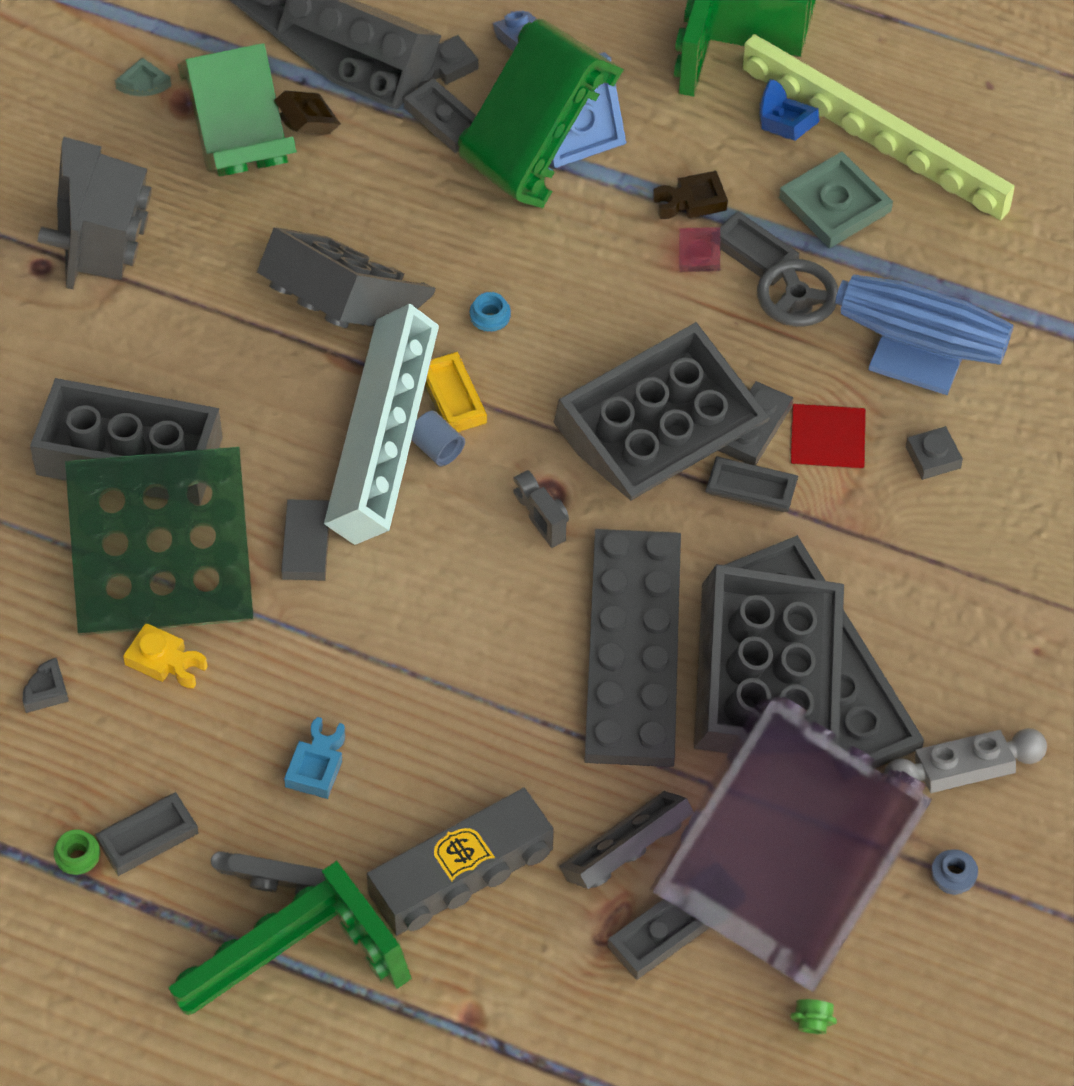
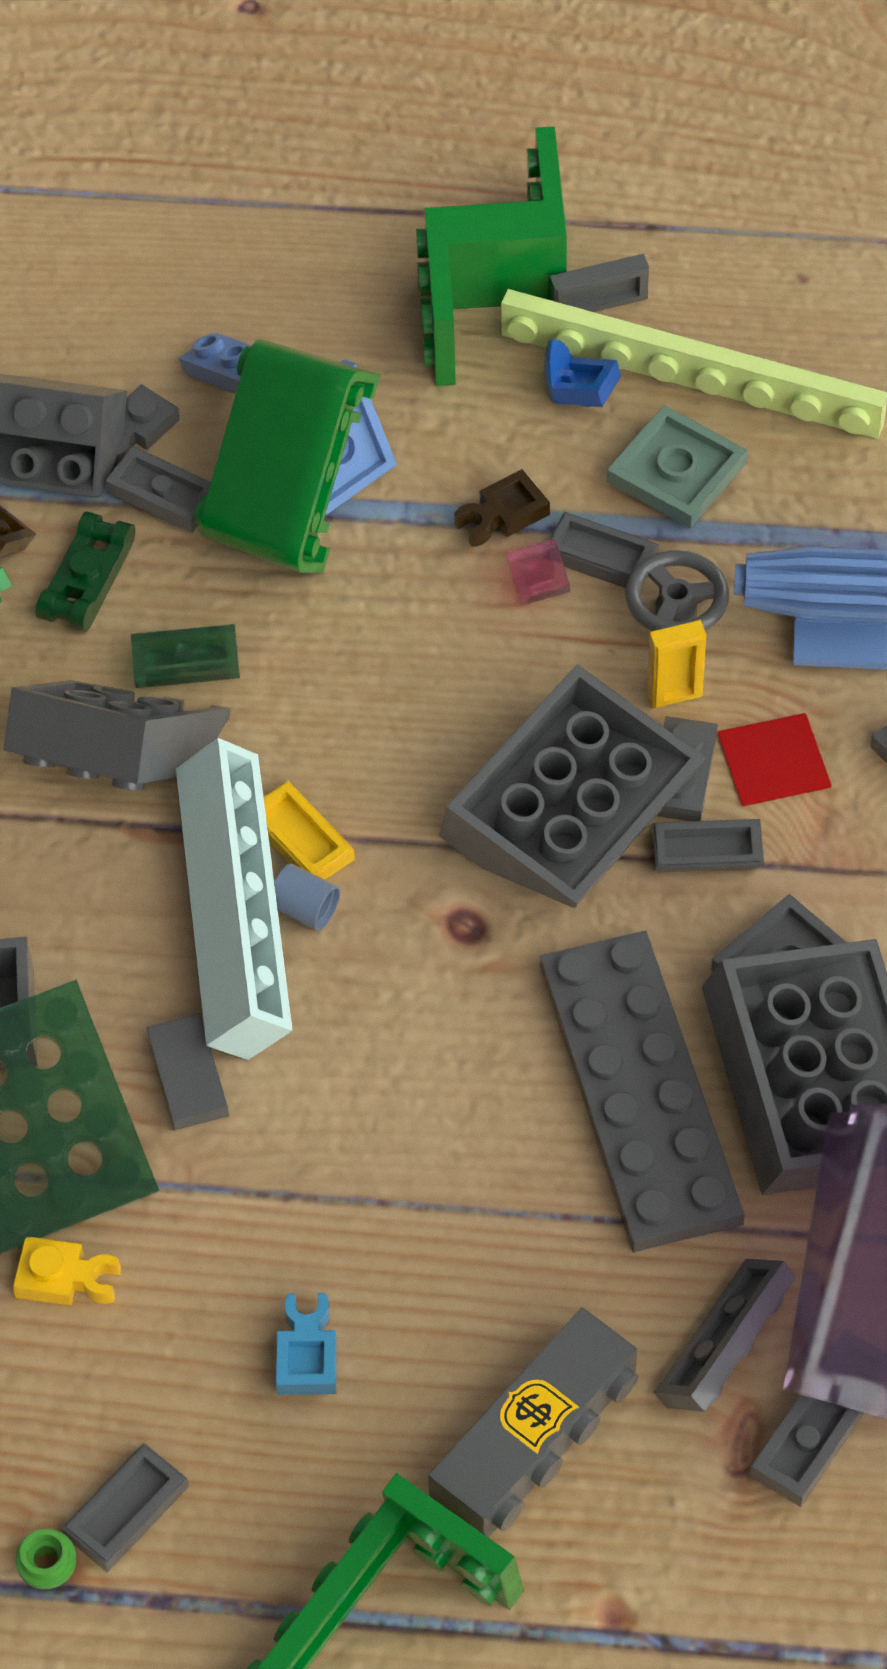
camera: 15 degrees left, 0 degrees up
dark grey hinge [211,851,325,896] -> none
dark azure plate [470,292,511,332] -> none
dark grey plate [513,470,569,548] -> none
none -> dark green plate [36,511,136,632]
none -> clear green plate [131,624,240,688]
none -> dark grey tile [550,253,649,312]
none -> yellow tile [647,620,707,708]

